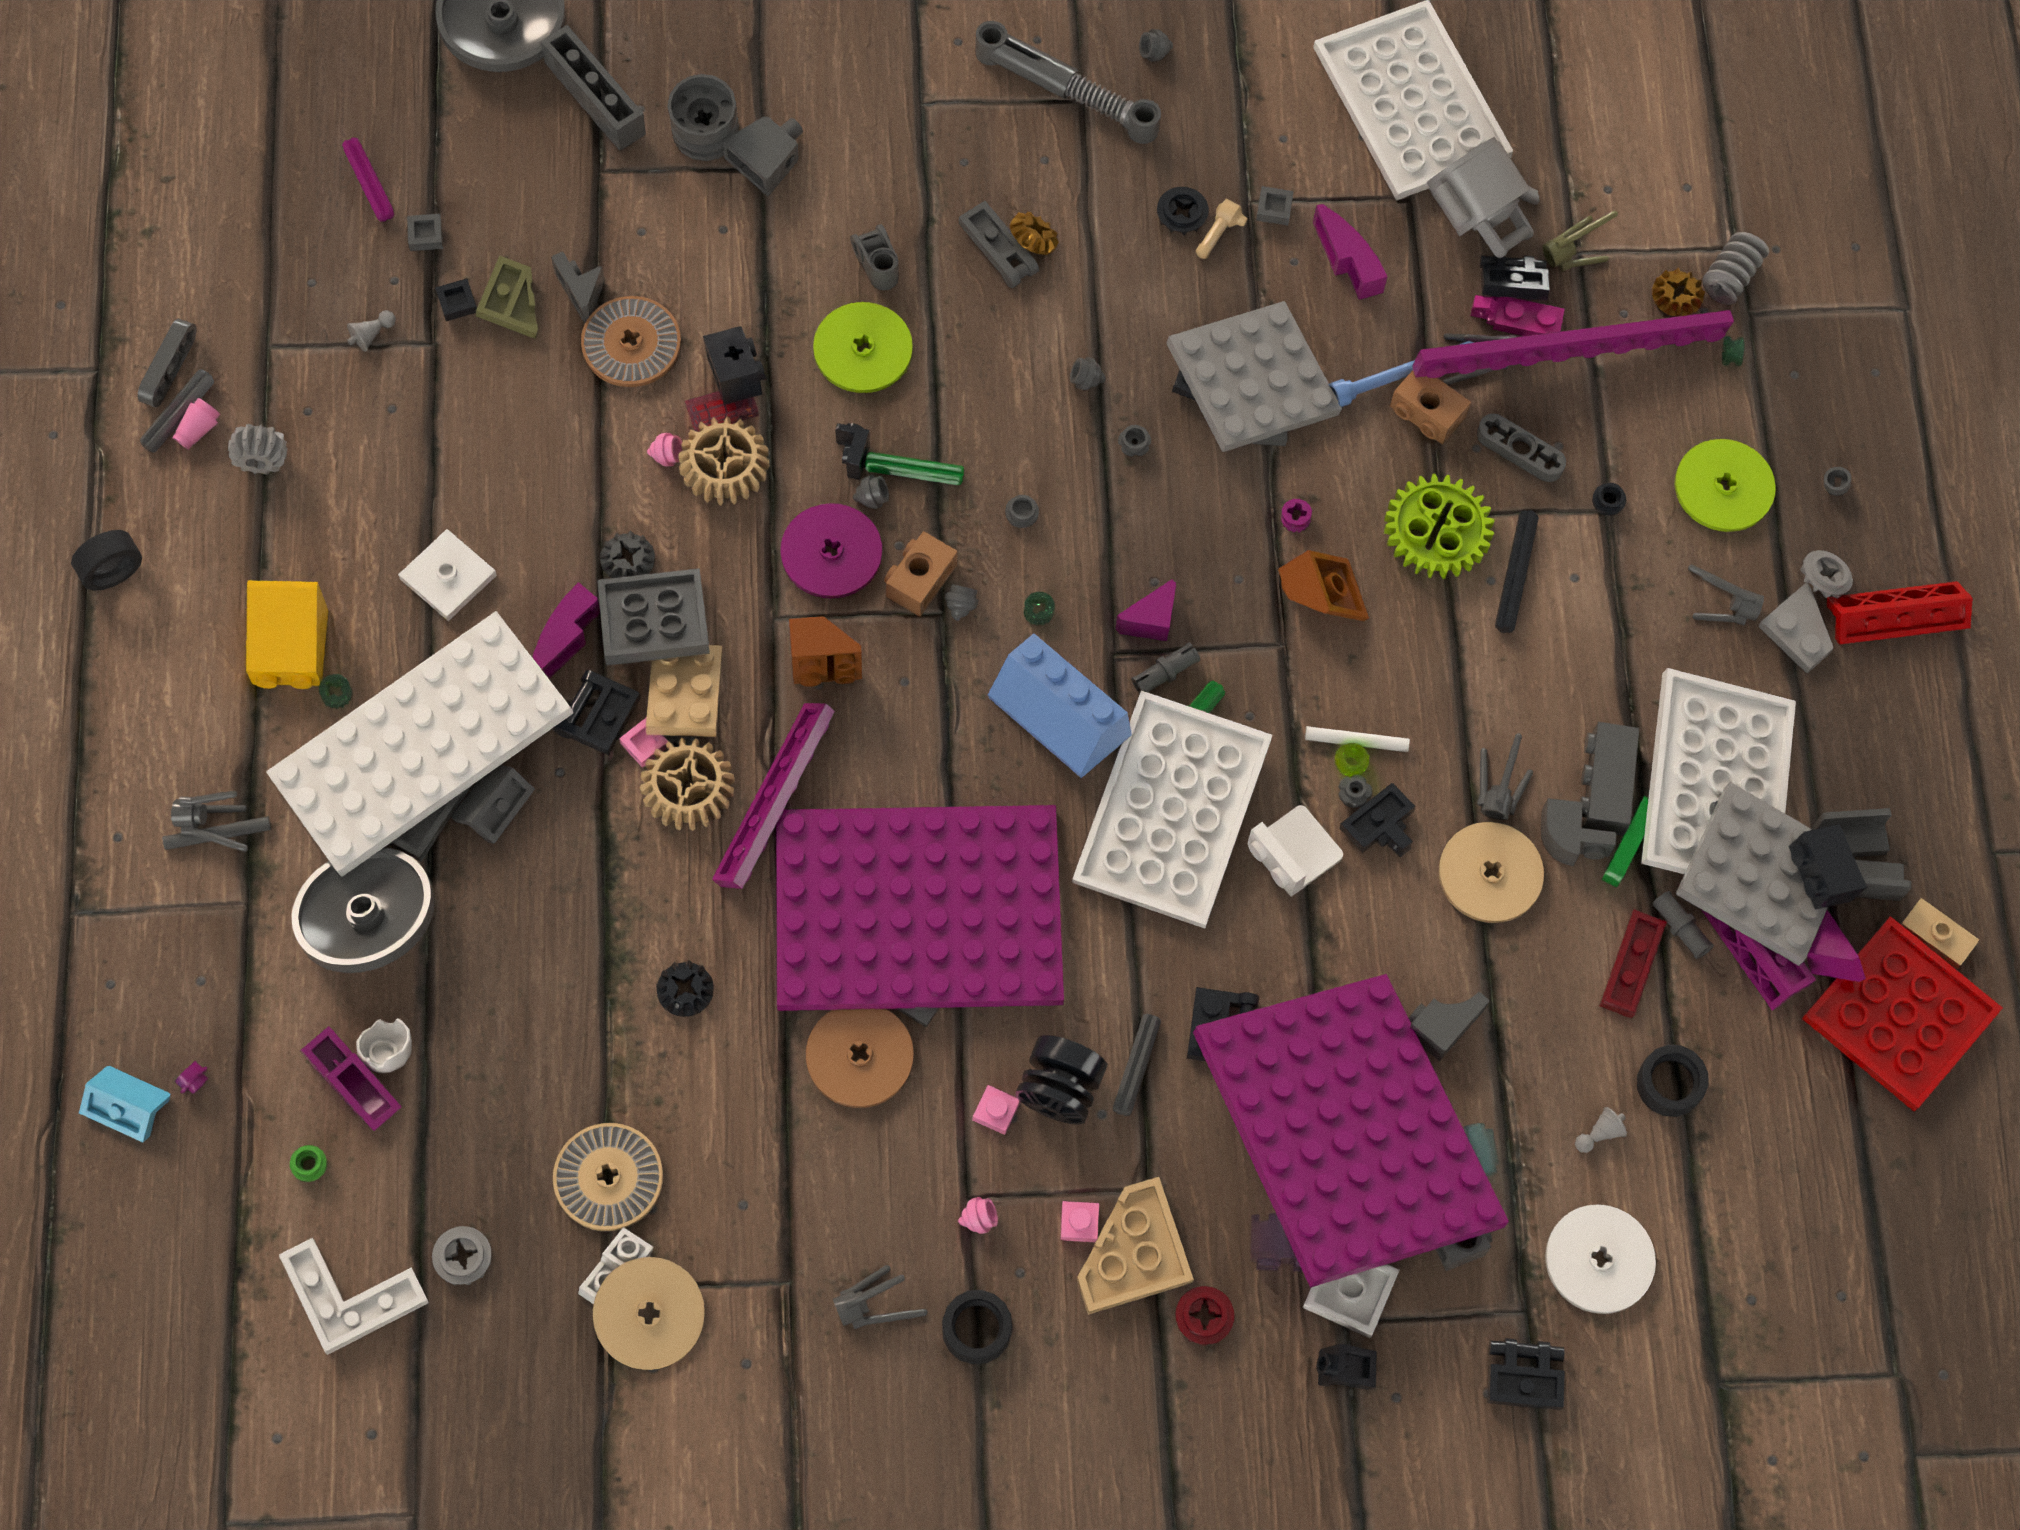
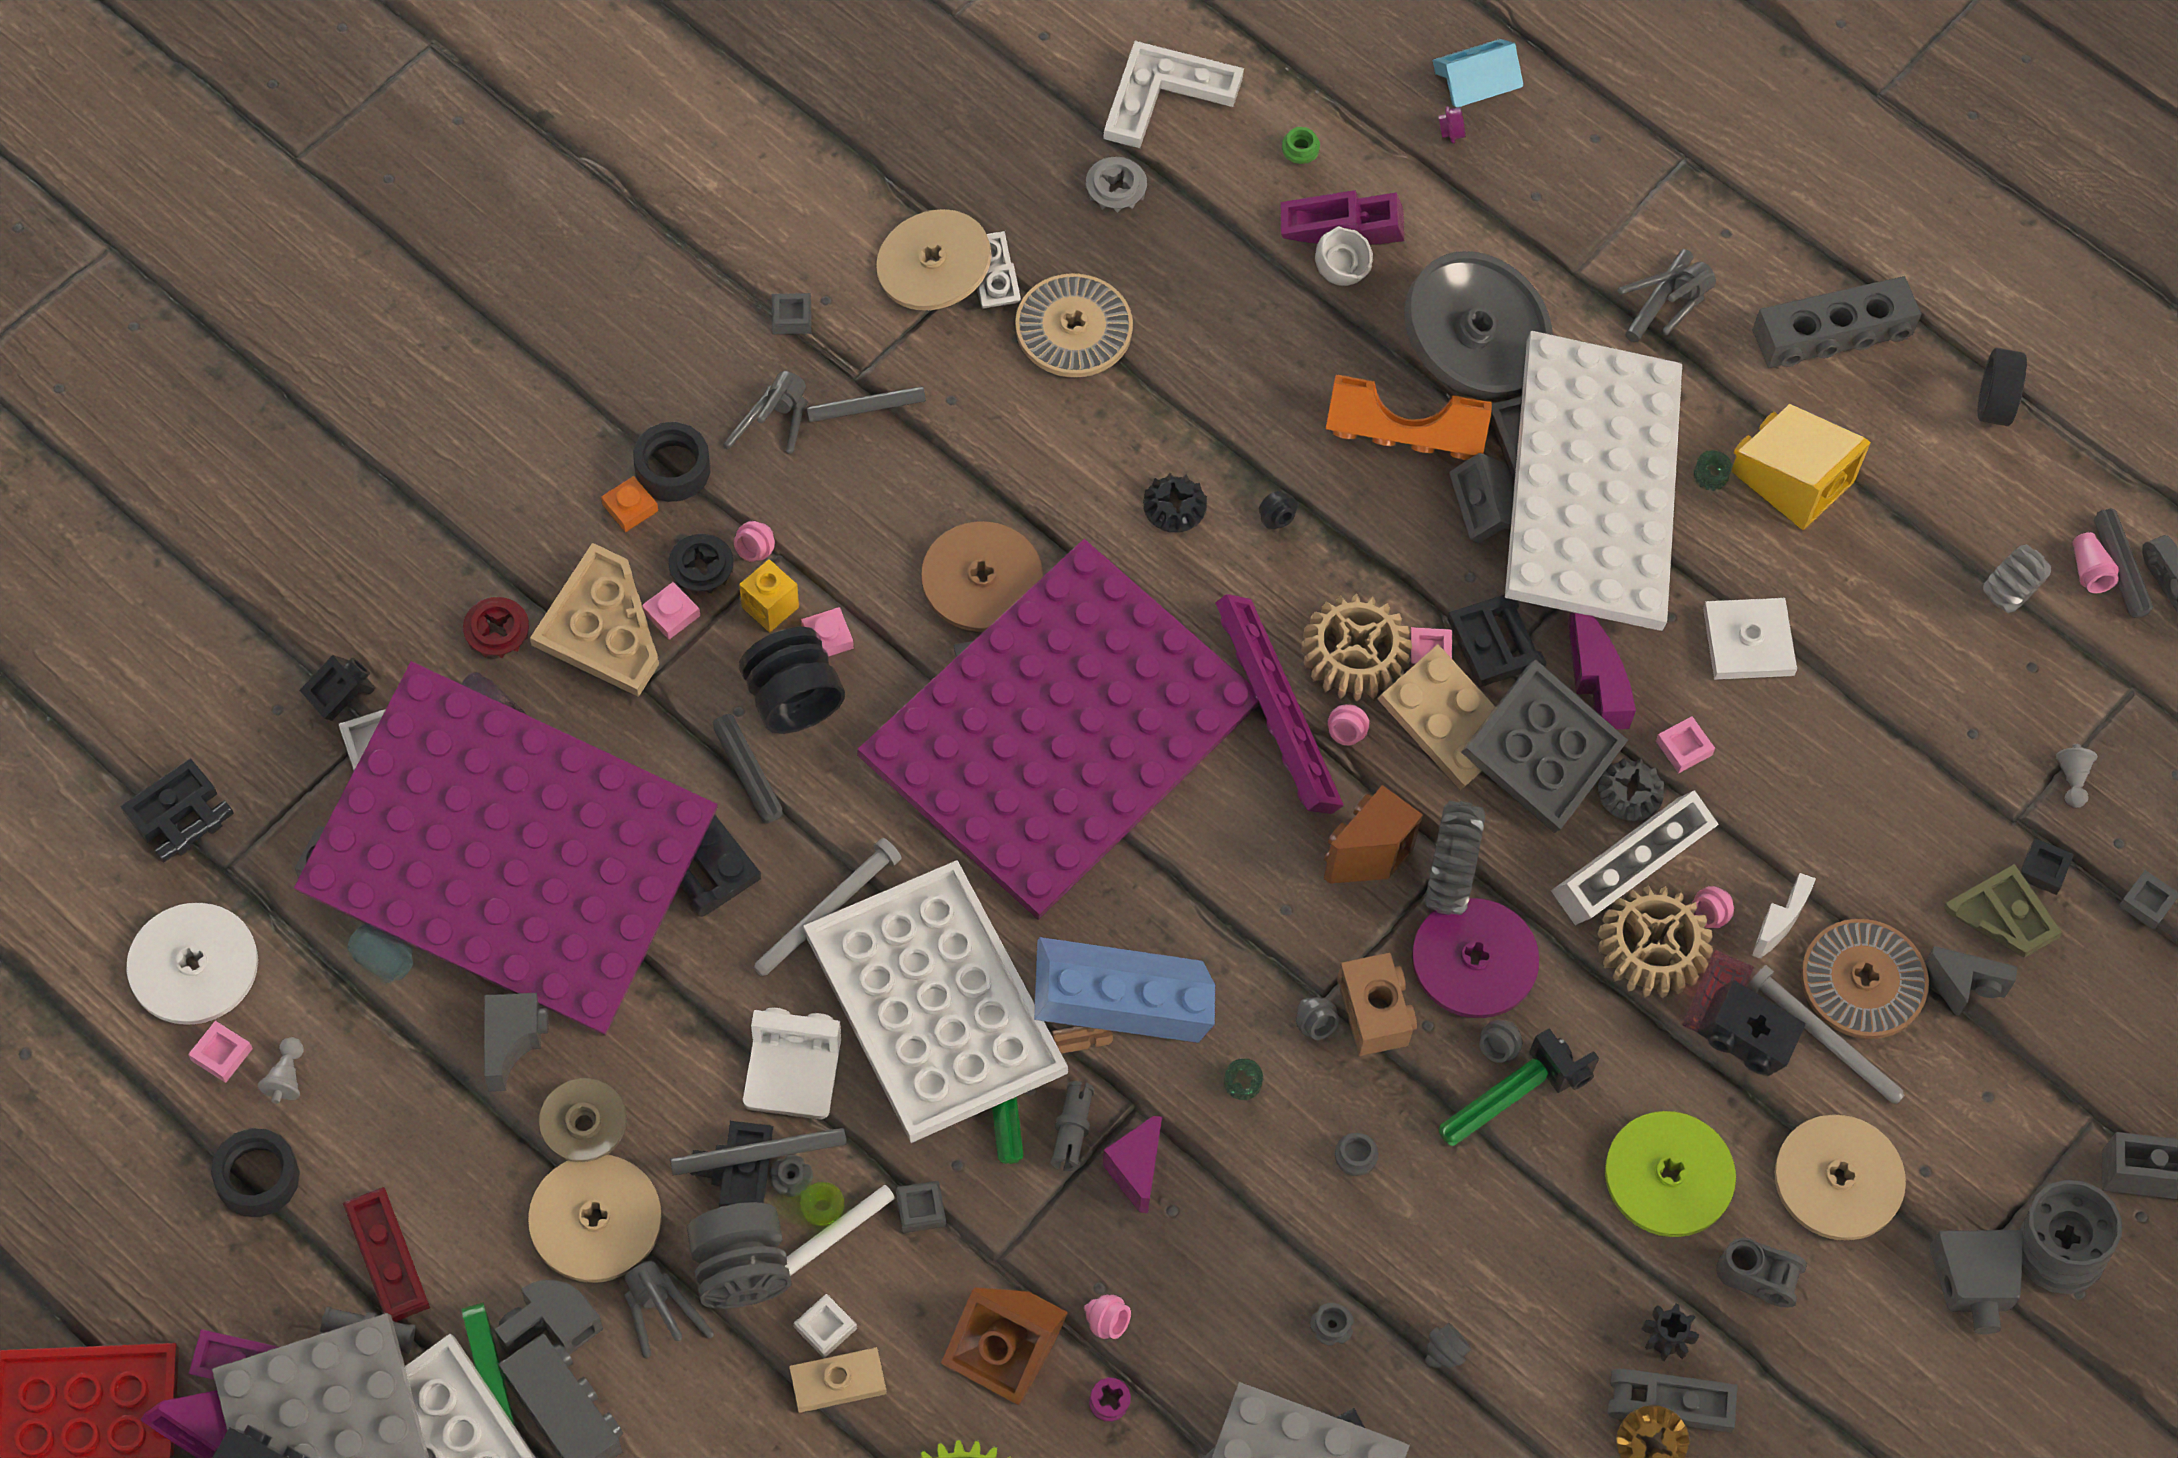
camera: 135 degrees right, 5 degrees down
none -> bright pink plate [188,1021,252,1083]
none -> dark tan dish [539,1078,627,1162]
none -> orange plate [601,476,658,532]
none -> black gear [668,534,734,595]
none -> dark grey bar [670,1128,846,1176]
none -> dark grey wheel [686,1202,792,1309]
none -> yellow brick [739,559,799,633]
none -> light grey bar [754,838,902,976]
none -> dark grey tile [772,293,812,334]
none -> tan plate [789,1347,886,1413]
none -> white tile [794,1294,857,1358]
none -> dark grey bar [806,386,926,422]
none -> dark grey tile [896,1181,946,1233]
none -> bright pink plate [1084,1295,1131,1339]
none -> black plate [1259,491,1298,529]
none -> orange arch [1326,375,1492,460]
none -> bright pink plate [1328,704,1369,746]
none -> dark grey gear [1425,801,1486,915]
none -> white brick [1551,790,1719,925]
none -> black gear [1641,1303,1699,1361]
none -> bright pink plate [1656,716,1715,774]
none -> light grey bar [1747,965,1905,1104]
none -> dark grey brick [1752,276,1922,368]
none -> white slope [1752,873,1816,958]
none -> tan piece [1775,1115,1906,1241]

